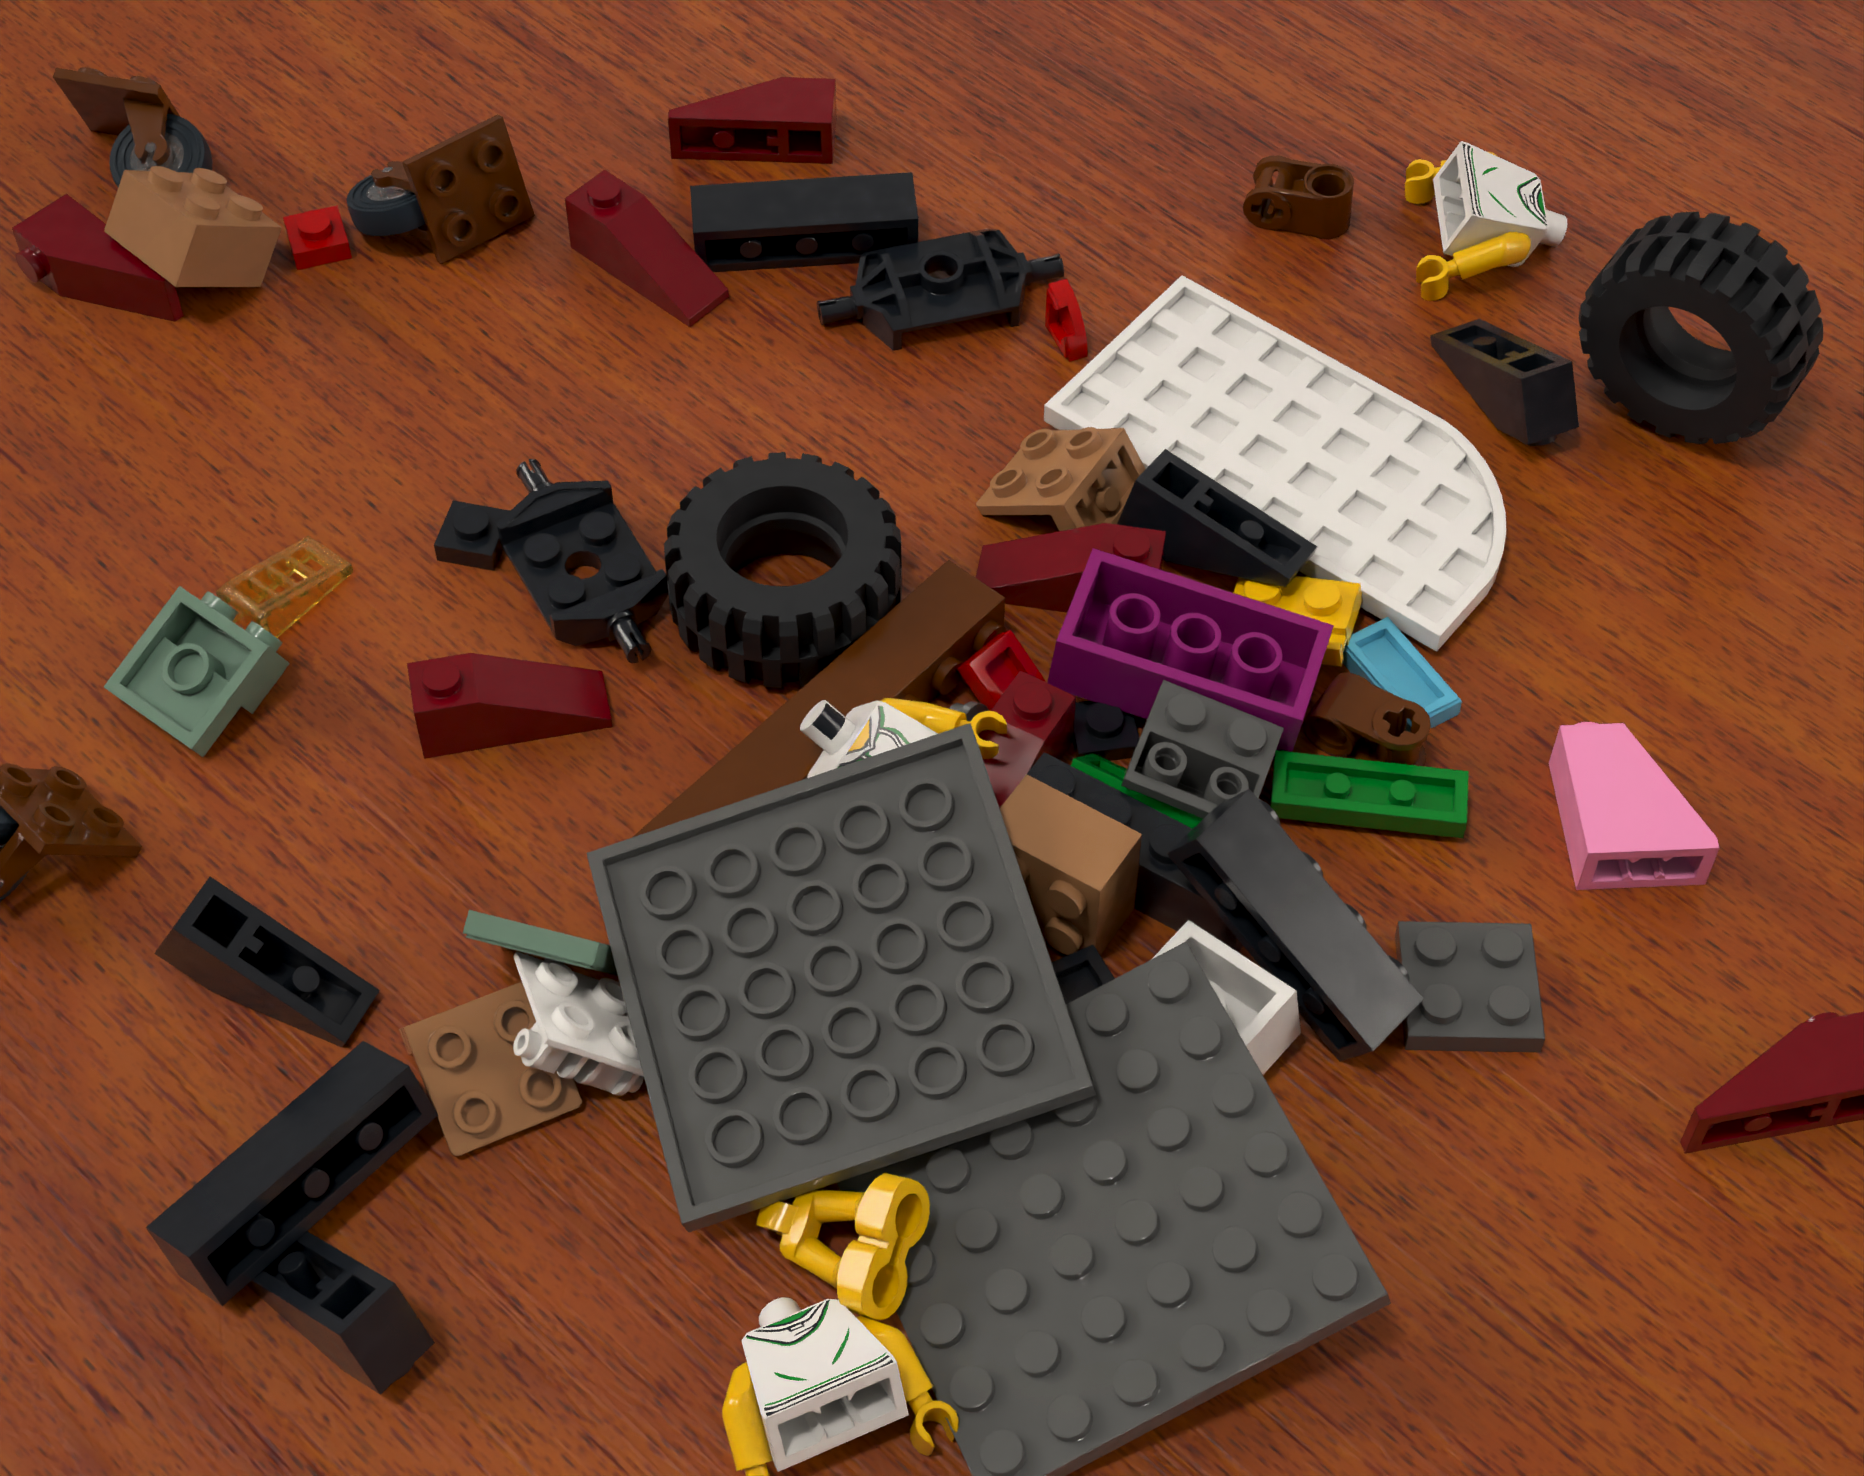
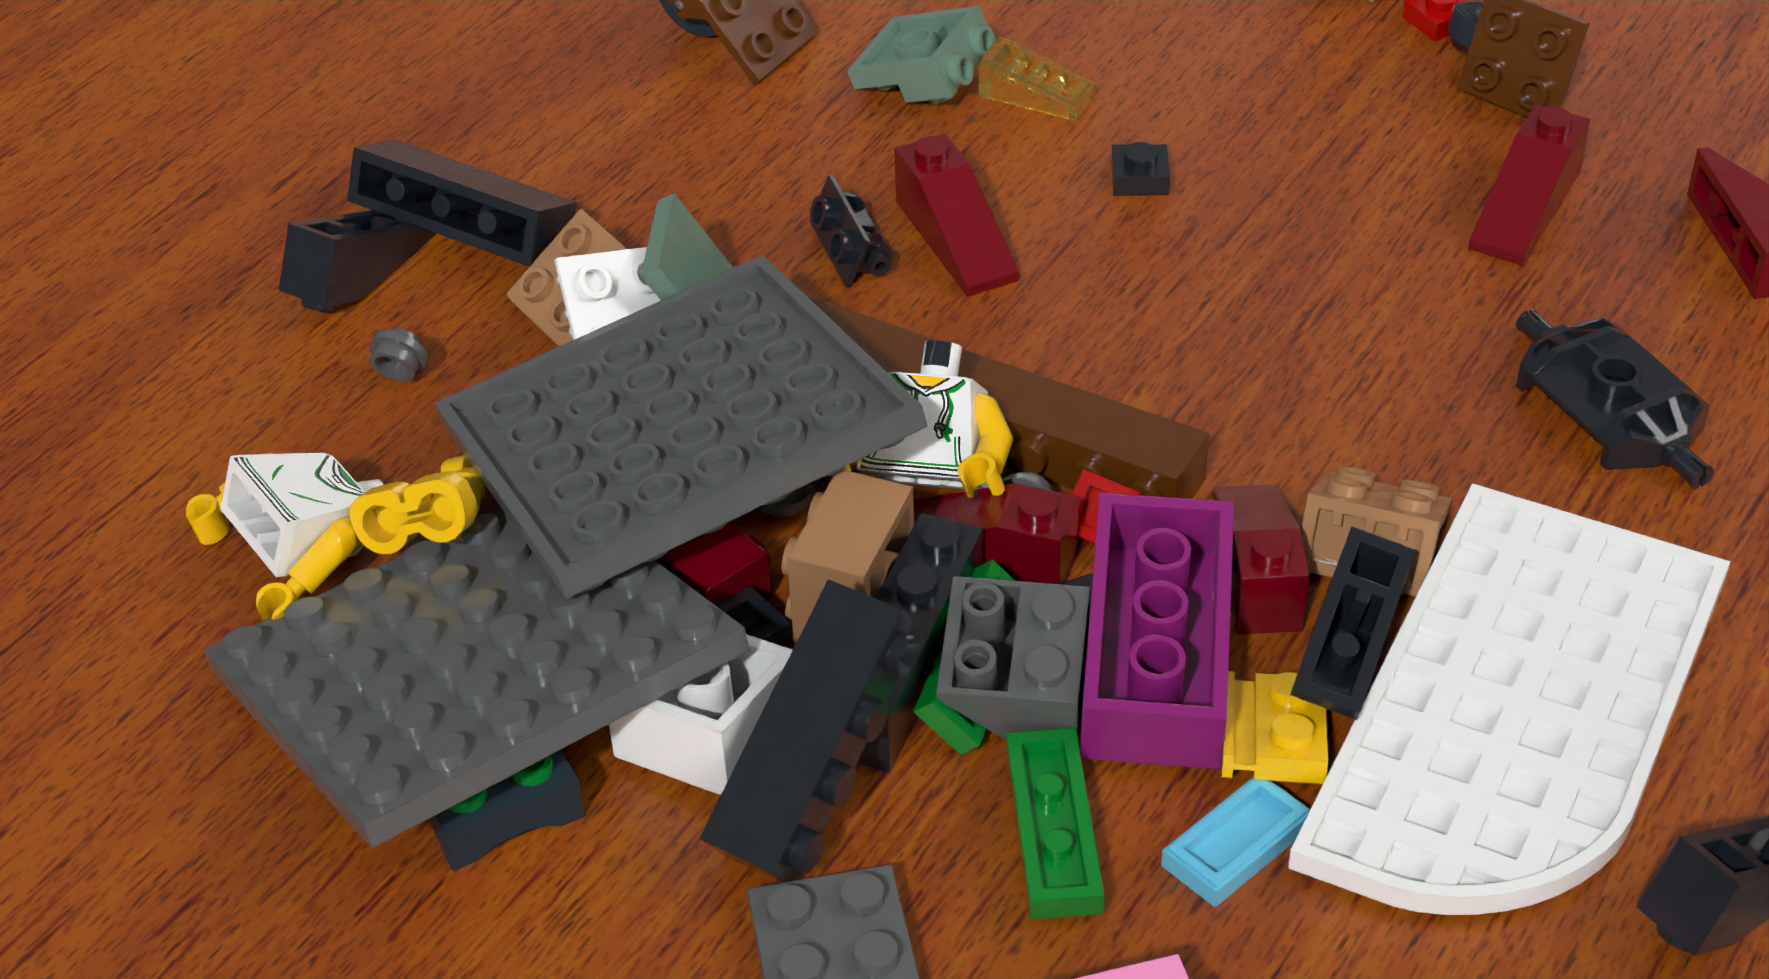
camera: 80 degrees right, 10 degrees down
black slope [154,876,380,1047] -> none
black plate [496,459,668,663] -> none
black tyre [664,452,902,688] -> none
black brick [690,172,918,272] -> none
red tile [1045,278,1088,362] -> none
reddish brown piece [1302,673,1431,766] -> none
none -> dark grey plate [369,328,429,382]
none -> black hinge [810,175,893,287]

